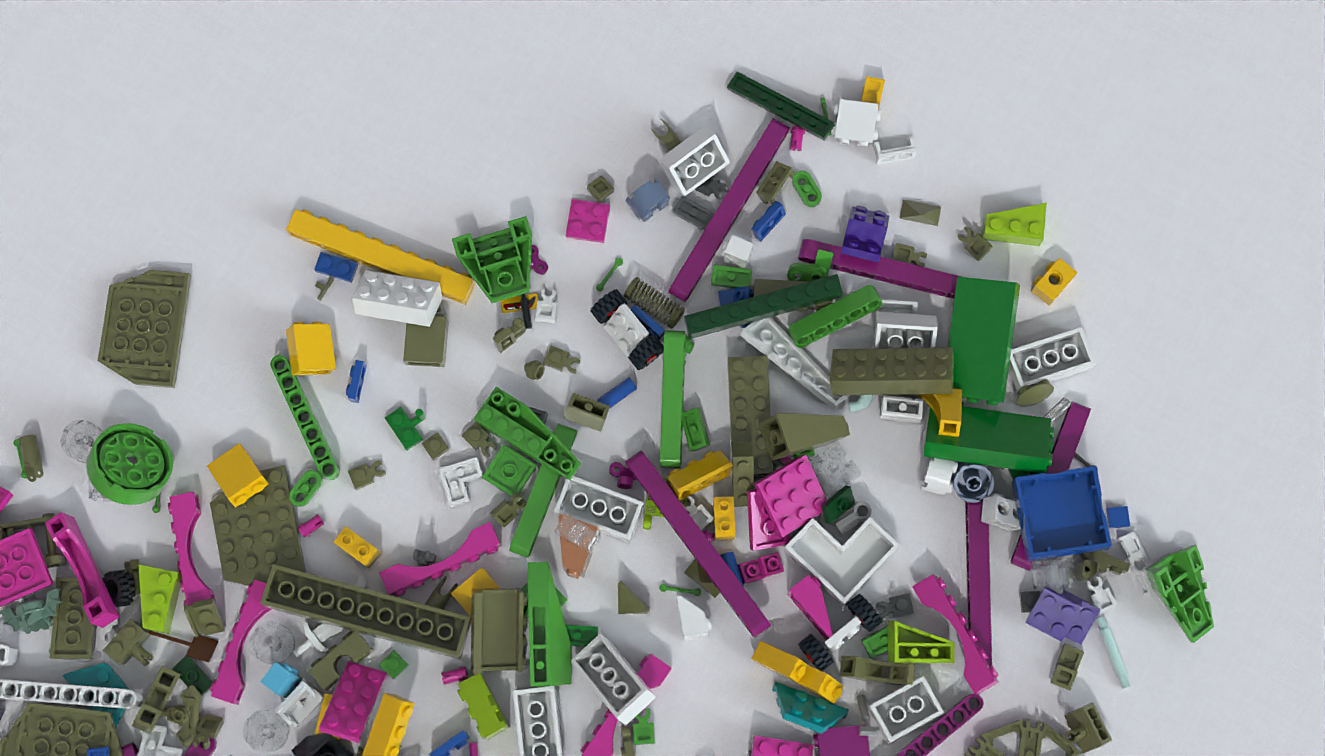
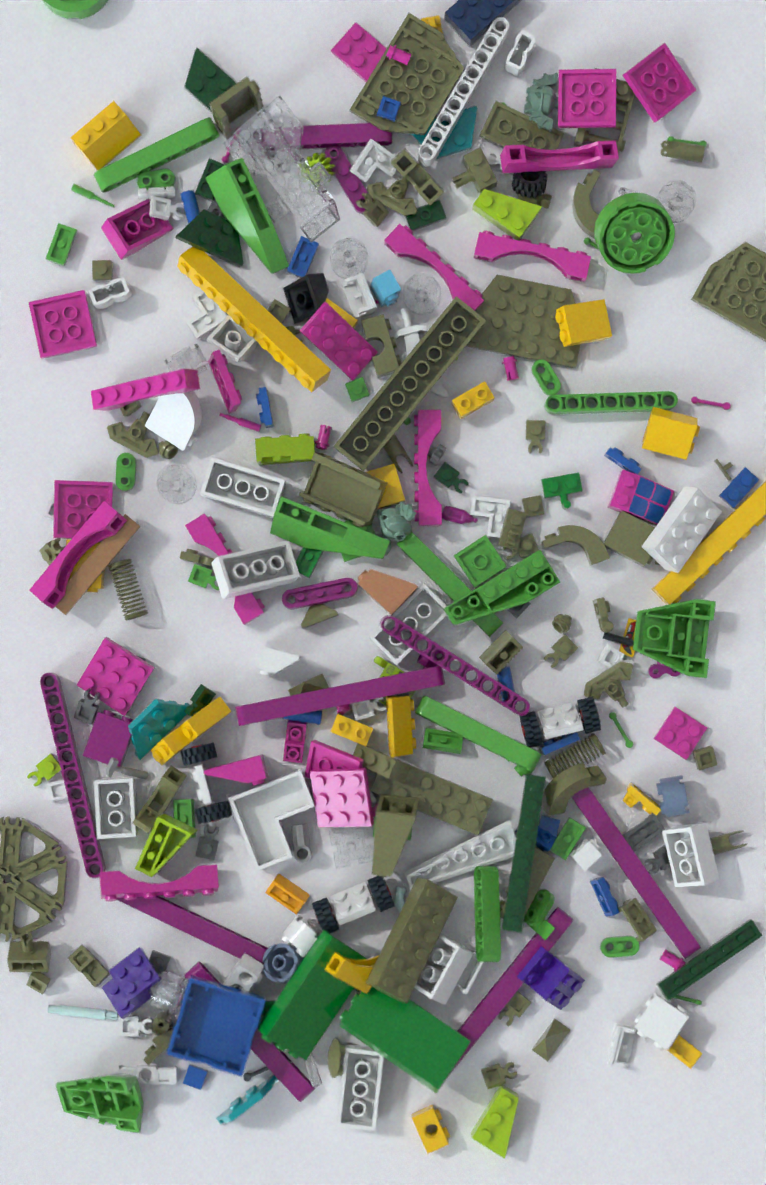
camera: 115 degrees right, 10 degrees up
reddish brown piece [149,631,219,663] -> none
olive plate [184,598,225,637] -> none
olive plate [490,492,527,527] -> none
clear brick [554,513,601,555] -> none
bright green hinge [659,584,701,596] -> none
dark green plate [821,485,855,524] -> none
white brick [880,395,924,423] -> none
none -> olive plate [26,972,51,995]
none -> dark green plate [184,684,216,716]
none -> teal wing [216,1075,279,1125]
none -> light orange slope [265,874,309,915]
none -> magenta plate [282,578,358,610]
none -> plate [312,876,395,934]
none -> sand green helmet [377,501,416,556]
none -> magenta beam [380,615,530,716]
none -> dark green plate [433,462,469,494]
none -> magenta piece [442,506,478,524]
none -> olive plate [498,508,527,550]
none -> olive arch [541,525,610,566]
none -> olive arch [542,763,607,816]
none -> olive arch [572,169,601,239]
none -> olive piece [584,661,633,708]
none -> slope [607,470,674,525]
none -> yellow hinge [623,783,661,816]
none -> dark pink hinge [691,396,731,410]

